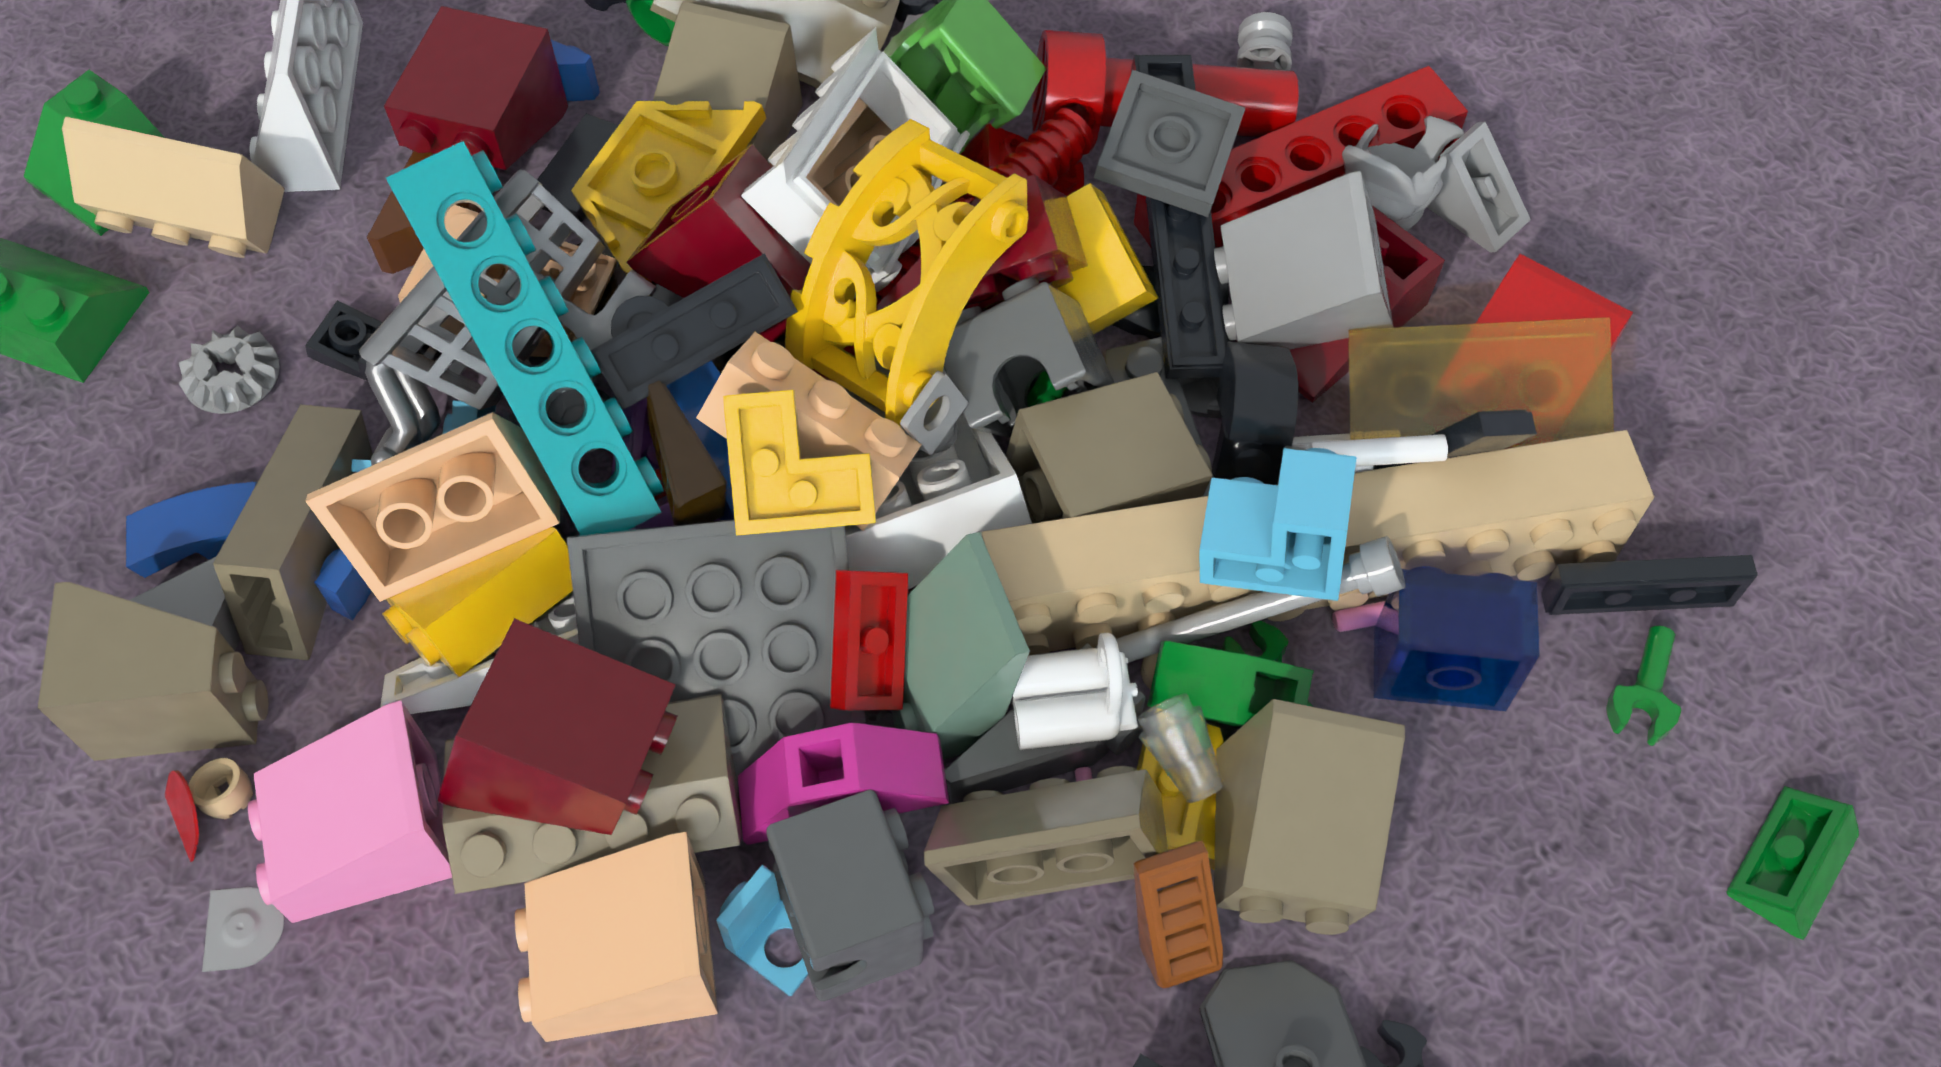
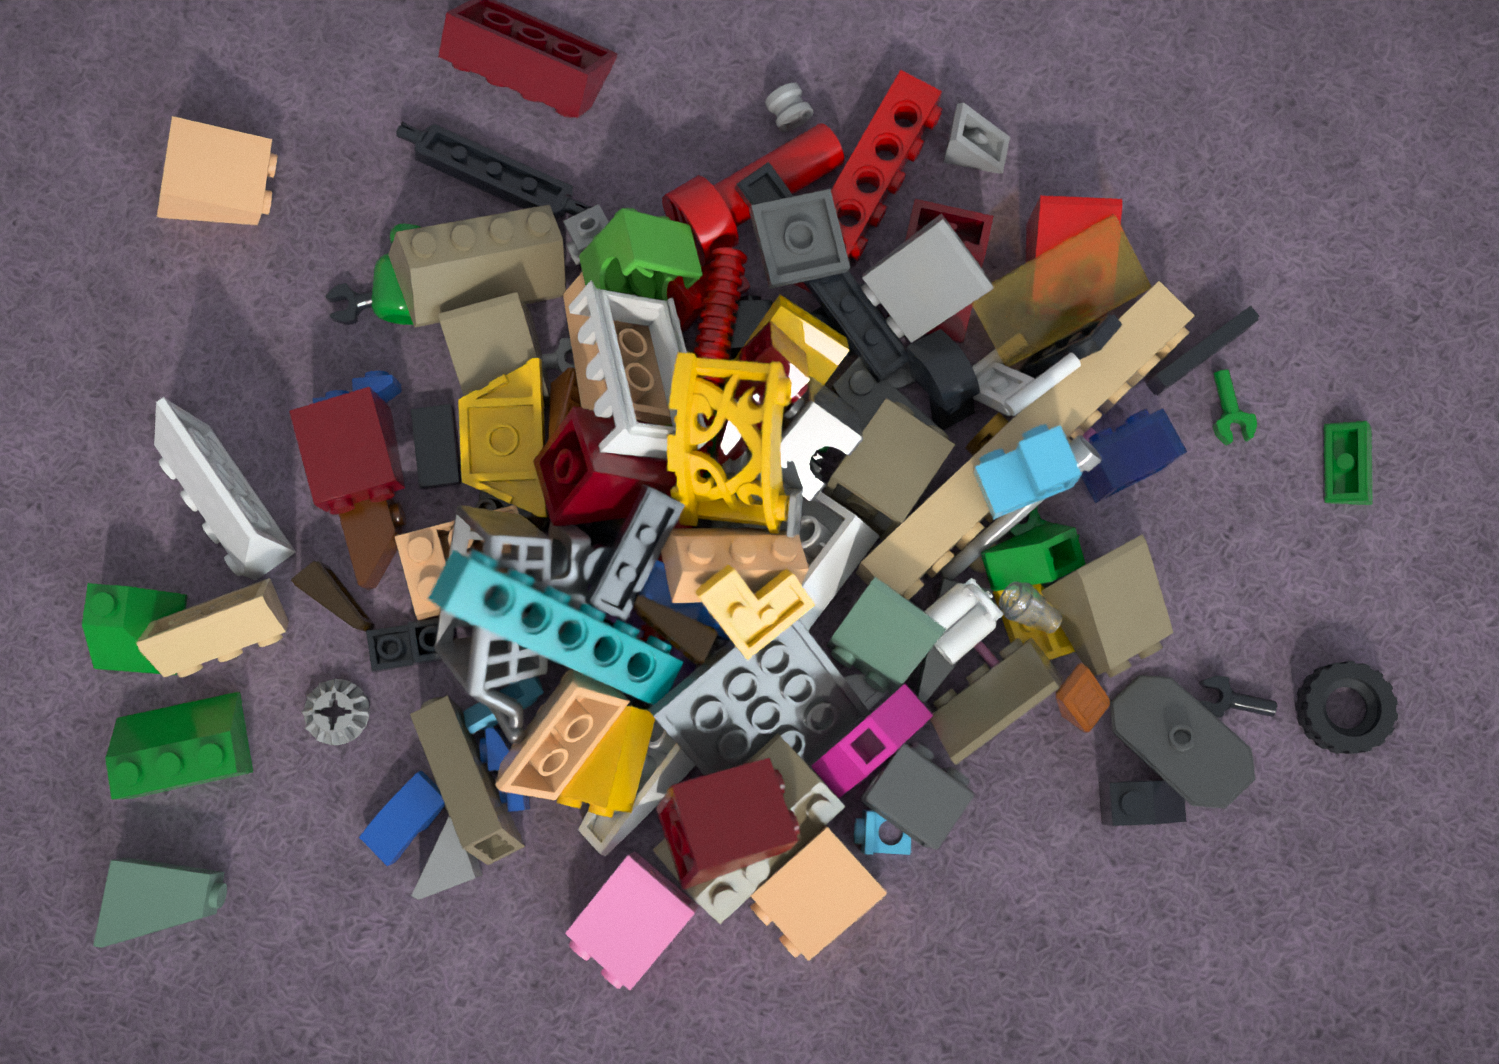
camera: 30 degrees left, 20 degrees up
dark tan slope [38,582,269,761] -> none
red piece [165,770,199,862] -> none
tan hinge [188,758,253,819] -> none
light grey piece [202,887,284,972] -> none
red panel [830,570,908,711] -> none
light grey piece [1342,116,1464,232] -> none
none -> dark brown slope [291,561,375,632]

